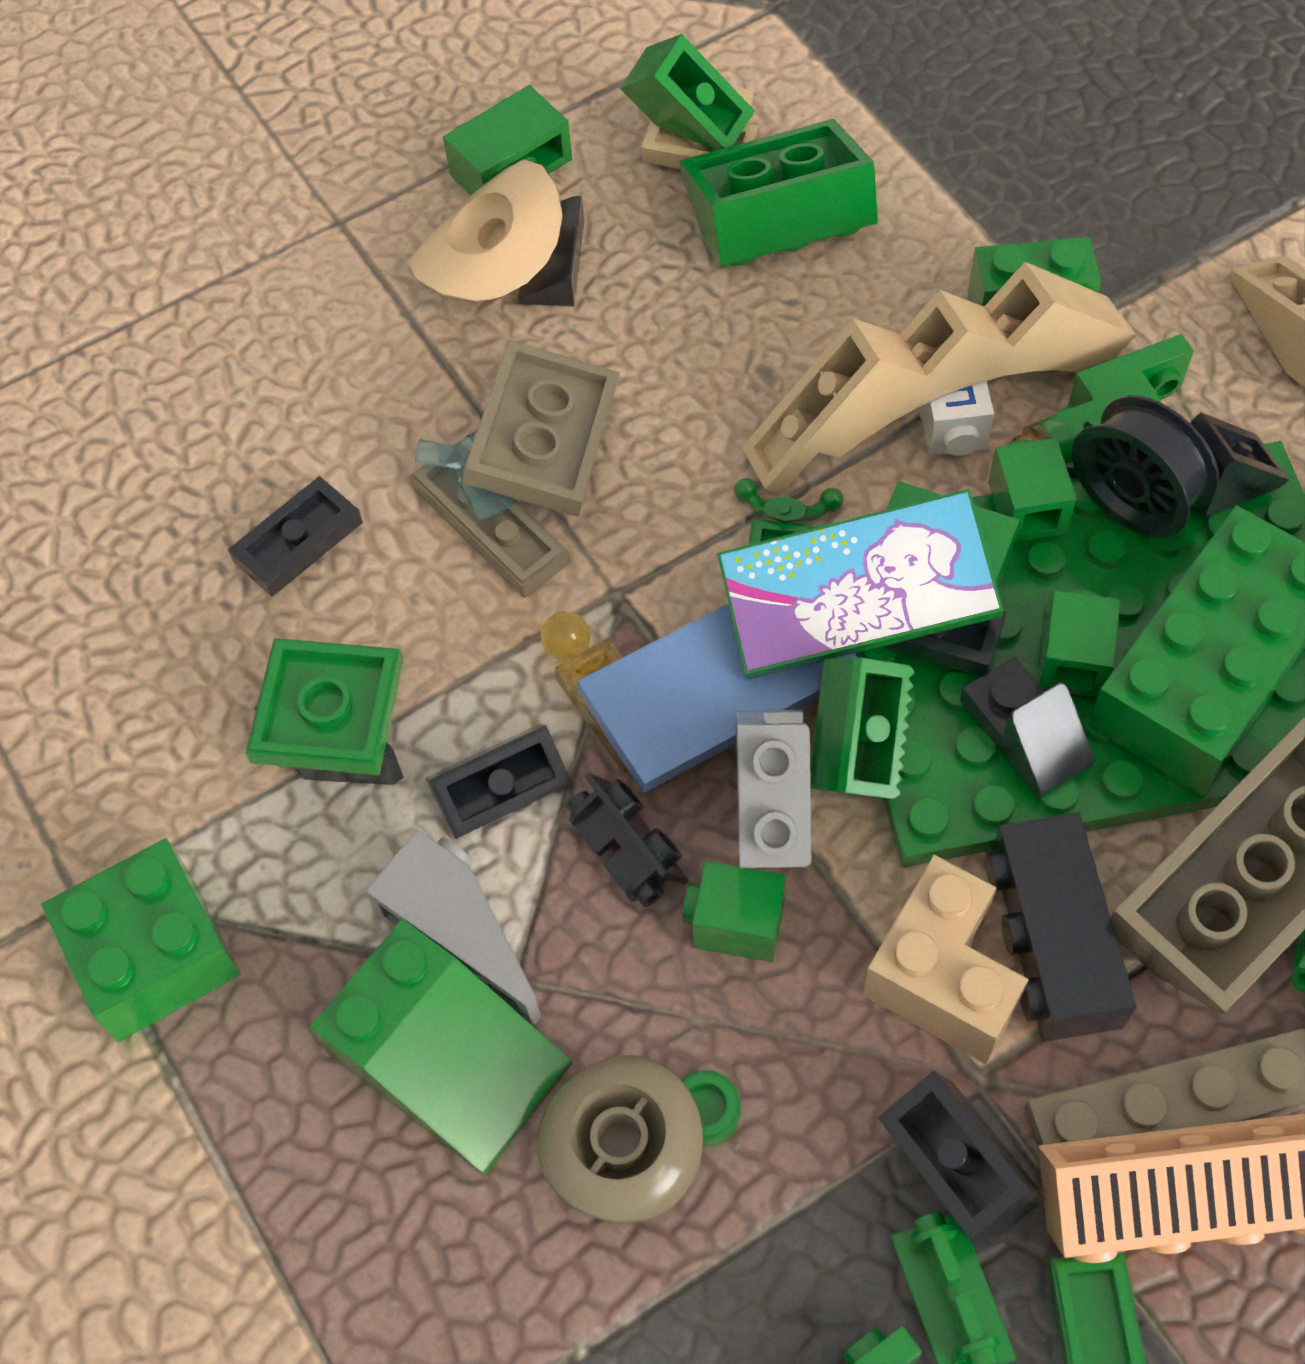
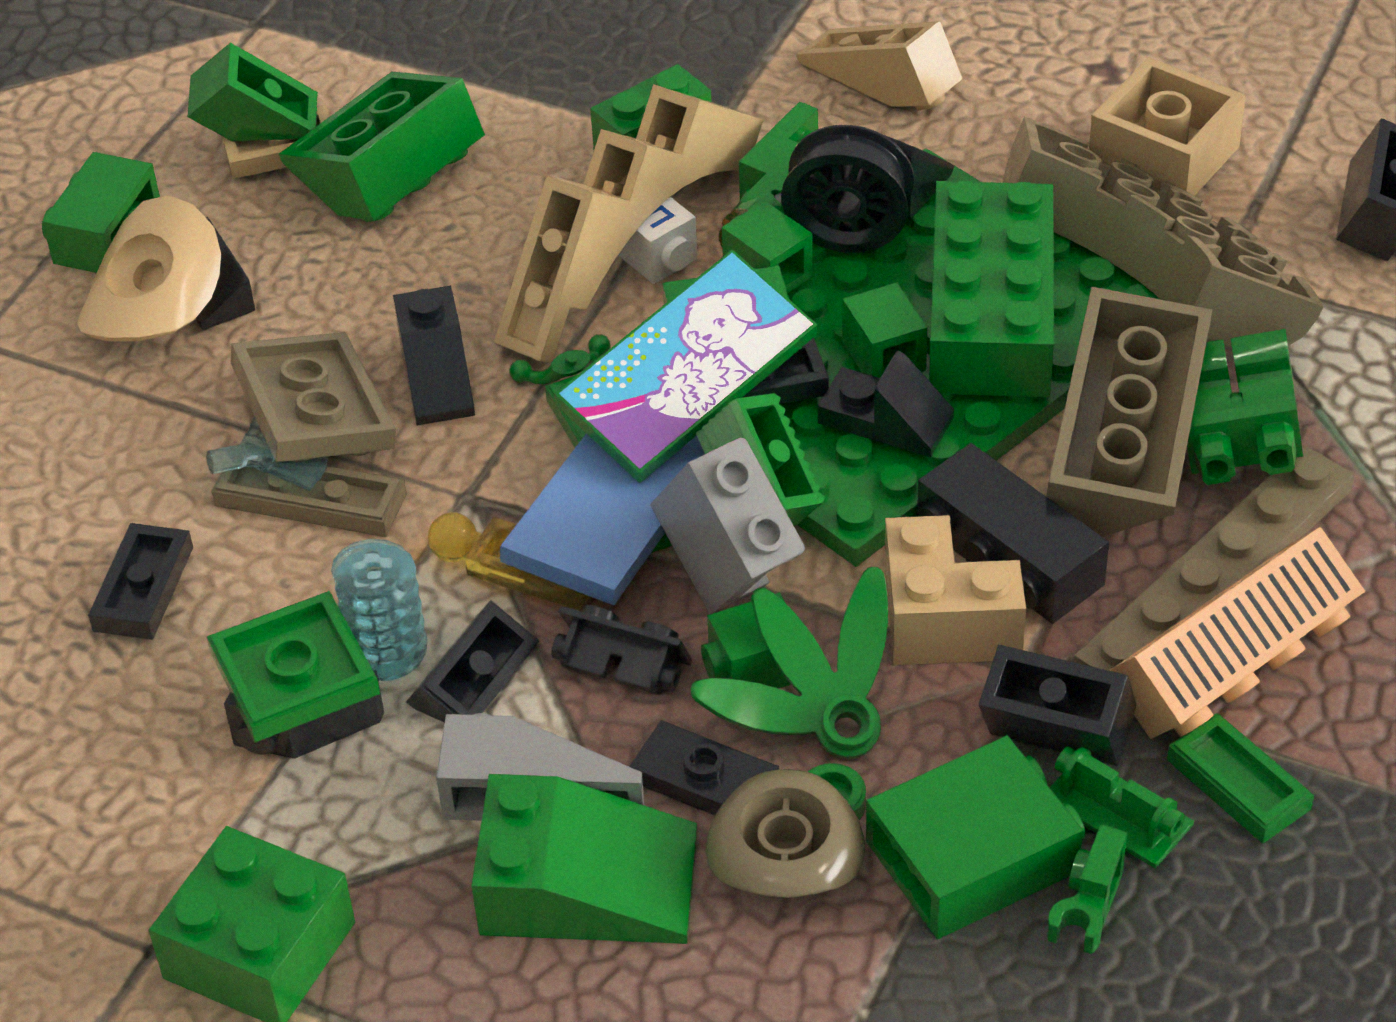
camera: 35 degrees left, 15 degrees down
none -> clear light blue piece [331,539,428,681]
none -> black slope [393,285,475,426]
none -> black plate [629,720,779,815]
none -> green plant [691,567,888,759]
none -> green brick [866,735,1085,940]

